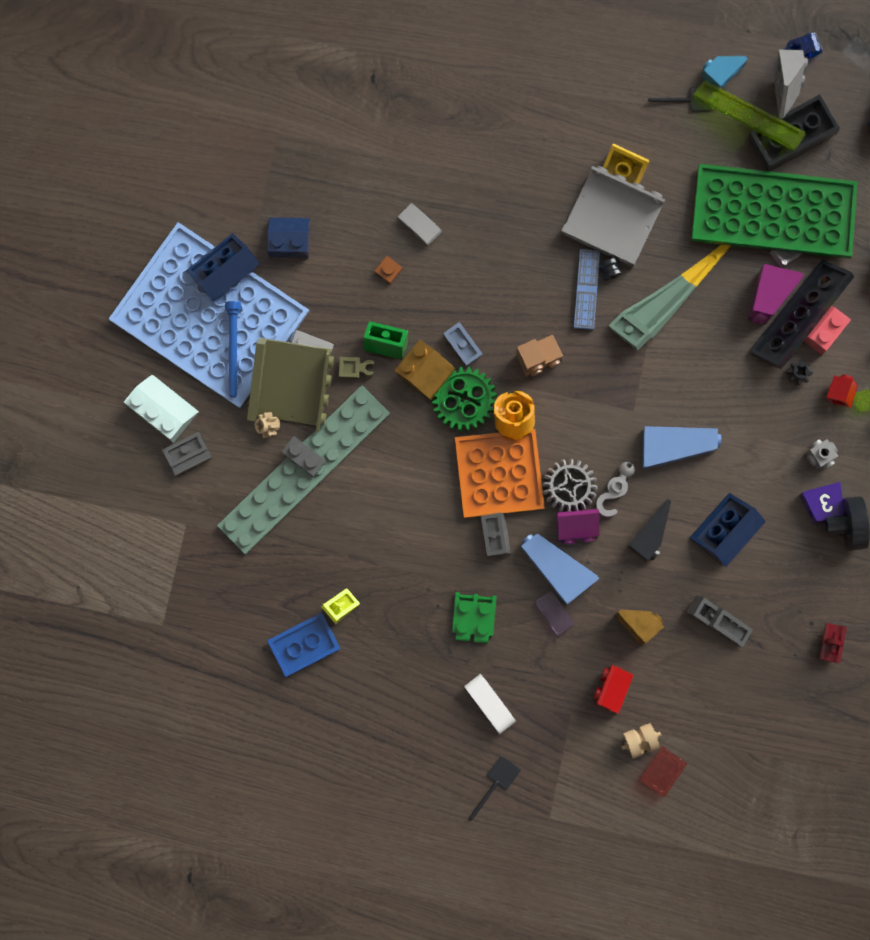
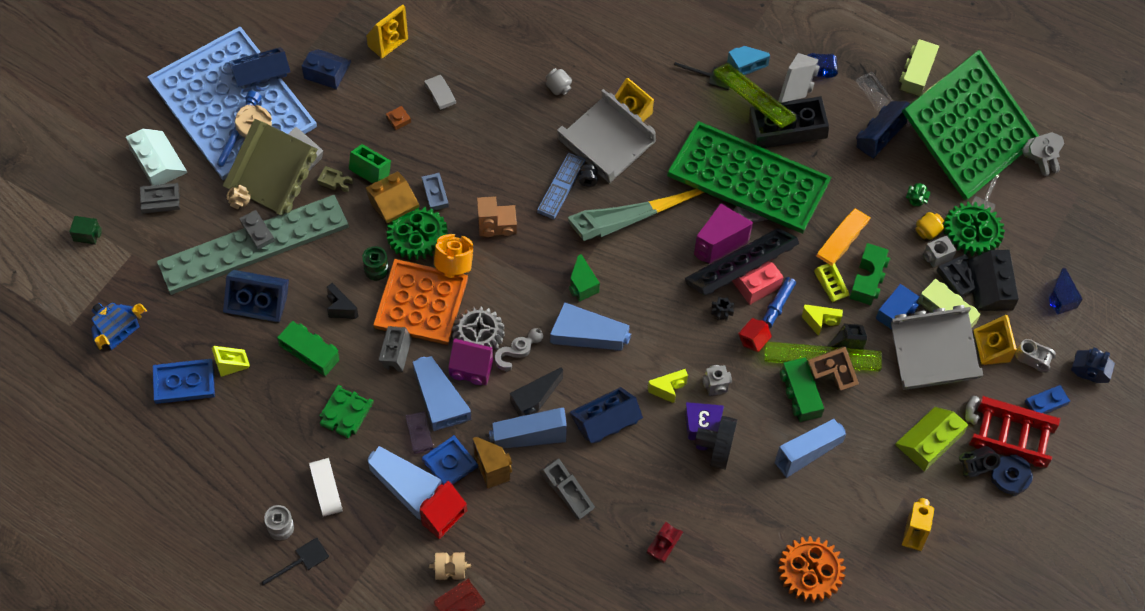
camera: 15 degrees right, 20 degrees down
none -> dark green brick [69,216,102,245]
none -> torso [91,303,147,350]
none -> dark blue slope [223,270,289,322]
none -> tan tile [235,105,272,138]
none -> light grey wheel [264,505,294,540]
none -> green brick [277,321,340,377]
none -> black slope [327,283,359,319]
none -> dark green wheel [362,246,389,281]
none -> yellow slope [366,5,408,58]
none -> light blue slope [368,446,441,520]
none -> blue plate [422,435,478,485]
none -> medium blue slope [489,408,567,448]
none -> light grey head [546,68,572,95]
none -> green slope [569,254,600,302]
none -> neon yellow slope [648,369,688,403]
none -> blue pin [762,277,796,328]

